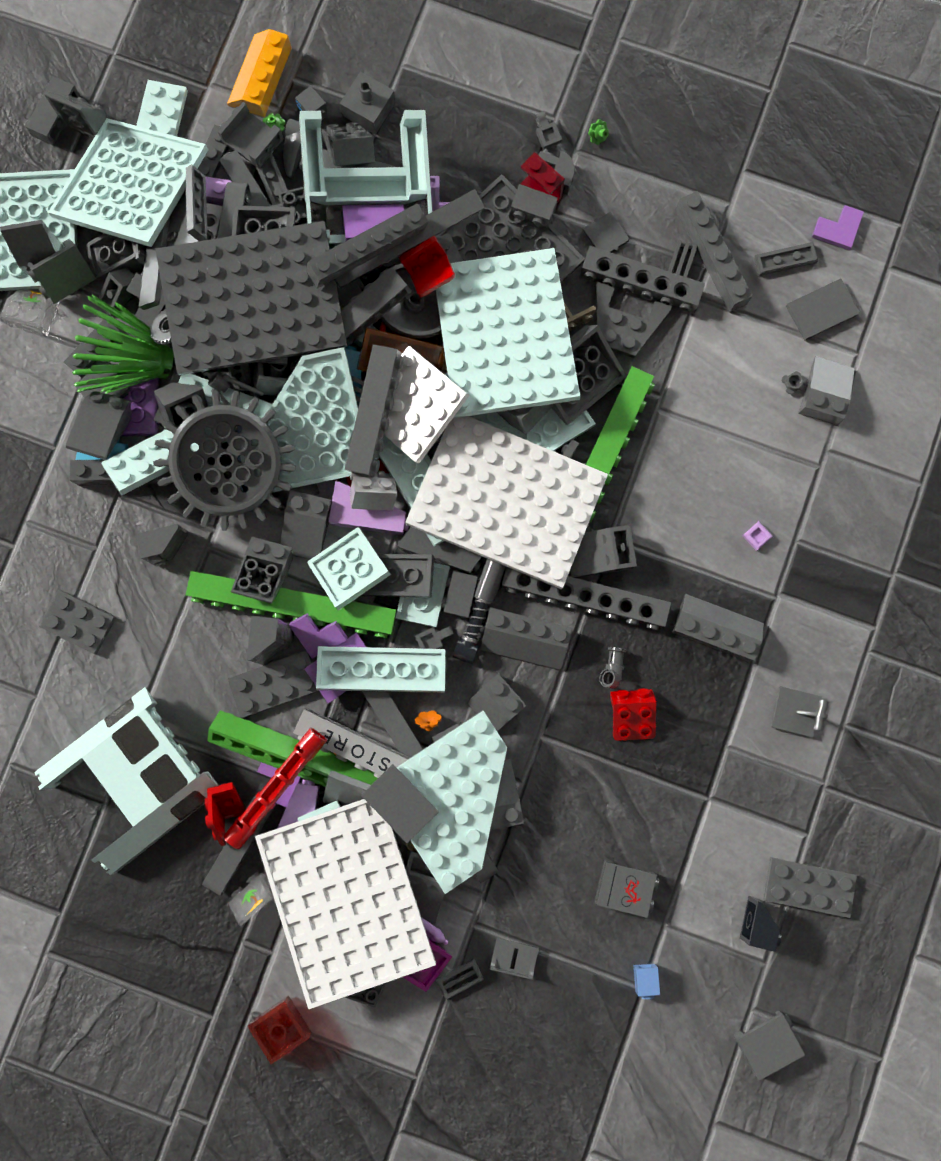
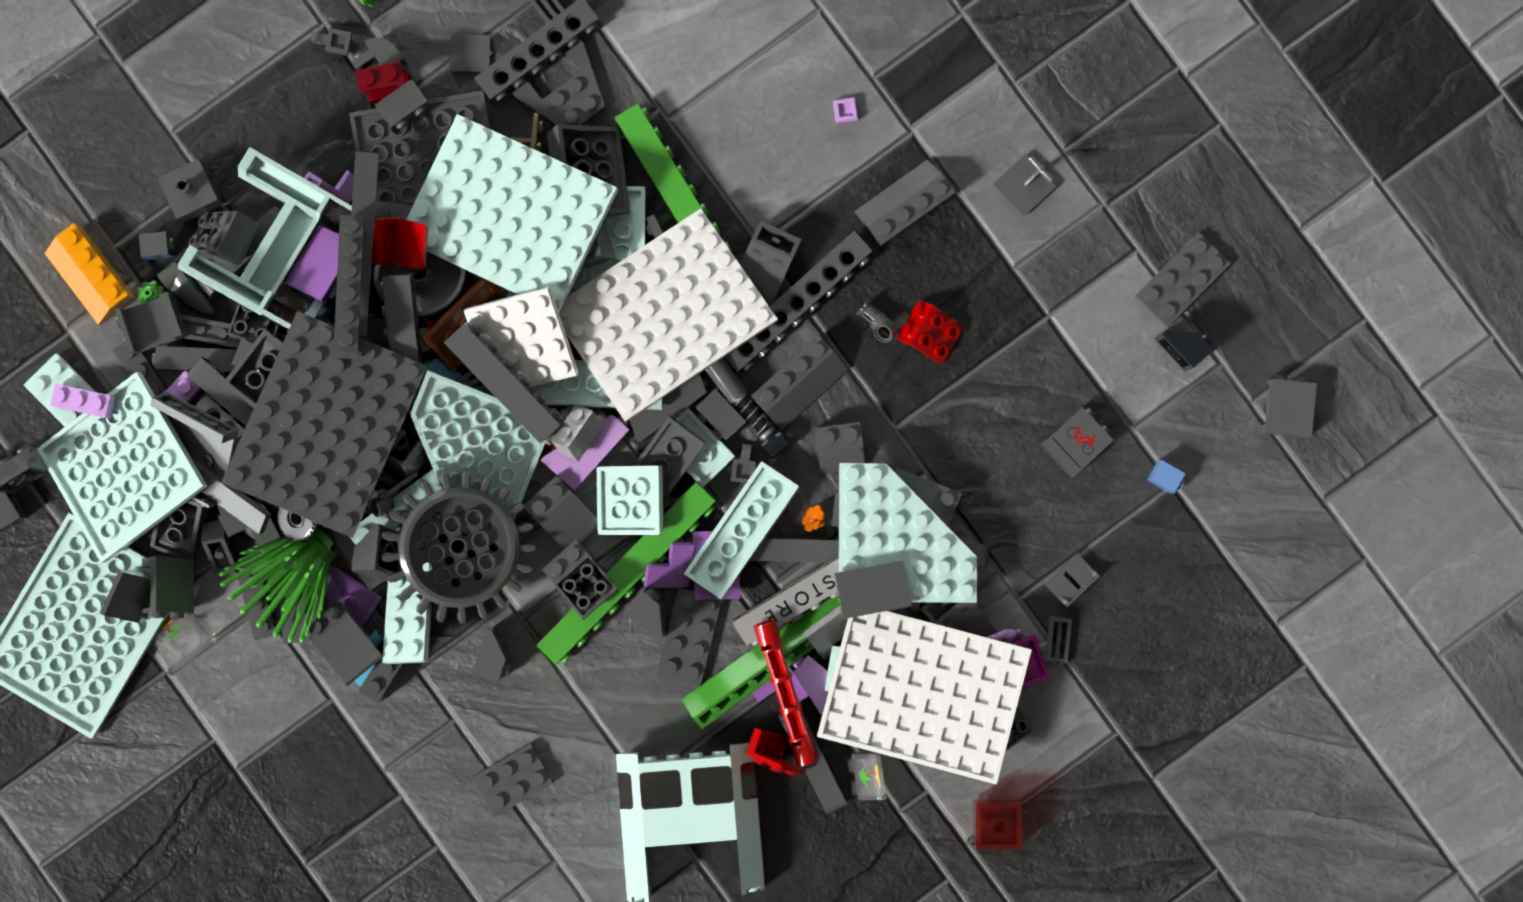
camera: 55 degrees left, 5 degrees up
none -> lavender plate [50,384,116,419]

